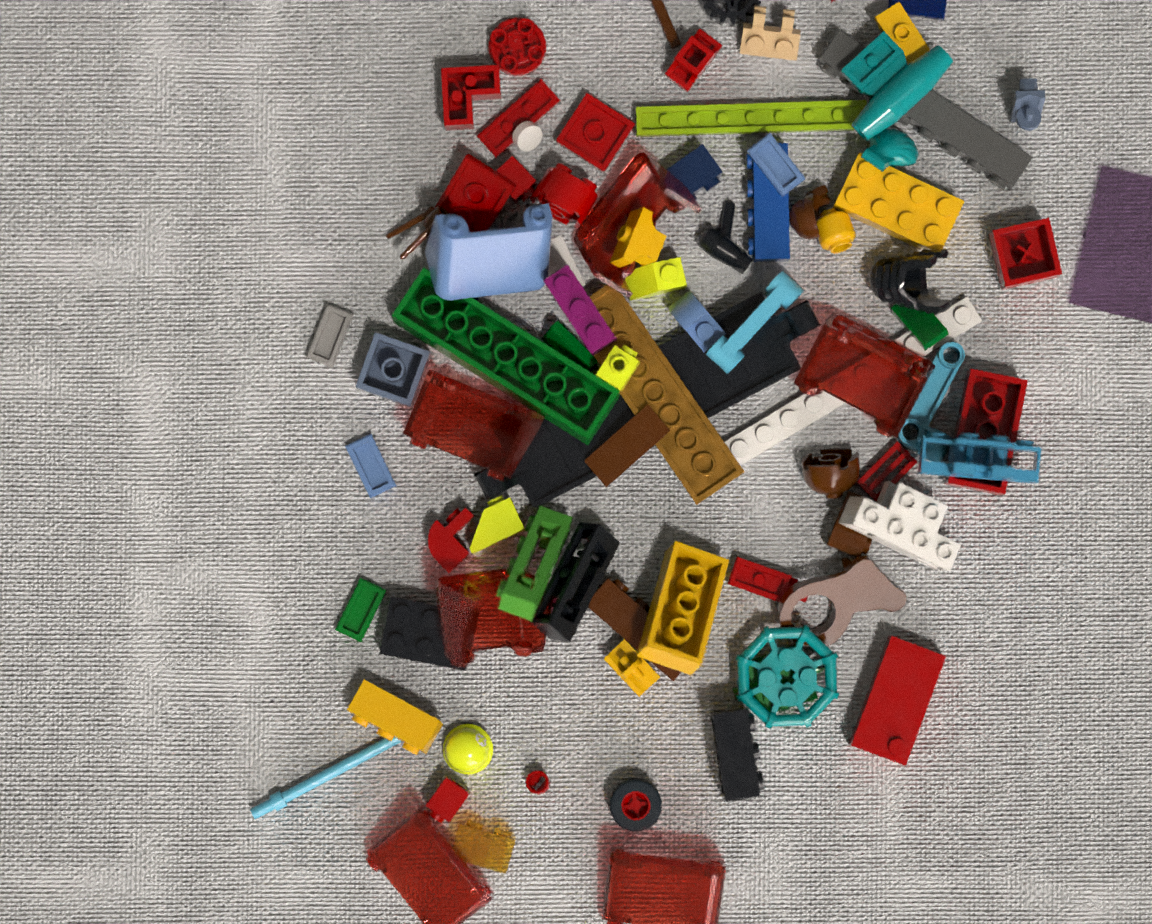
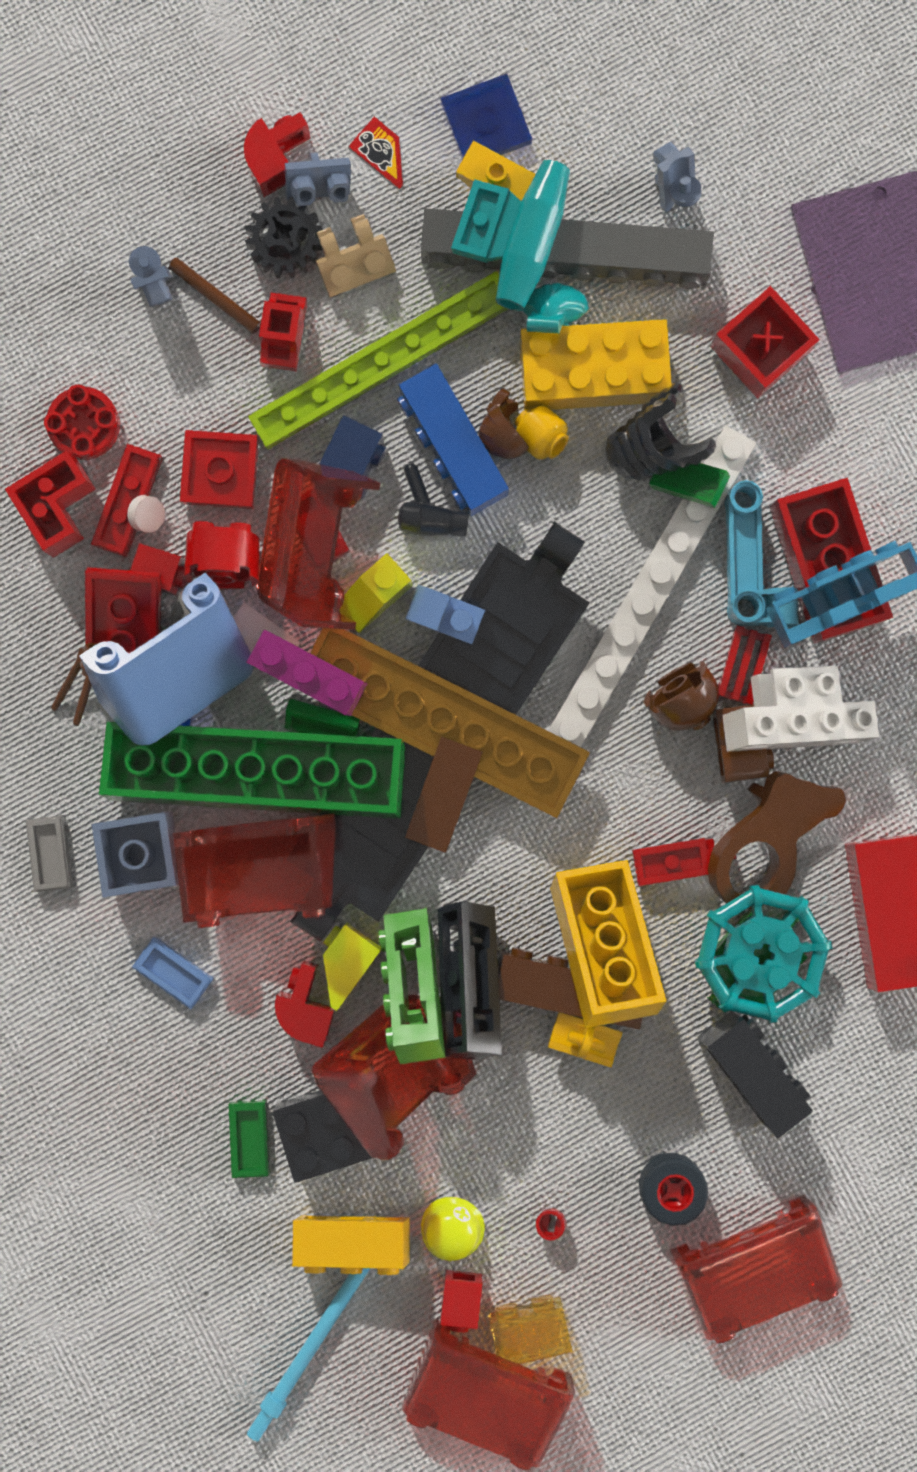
camera: 30 degrees left, 0 degrees up
neon yellow brick [596,344,640,392] -> none
yellow brick [610,207,667,268] -> none
medium azure piece [706,271,804,374] -> none
medium blue tile [747,133,806,197] -> none
clear red windscreen [793,312,935,438] -> none

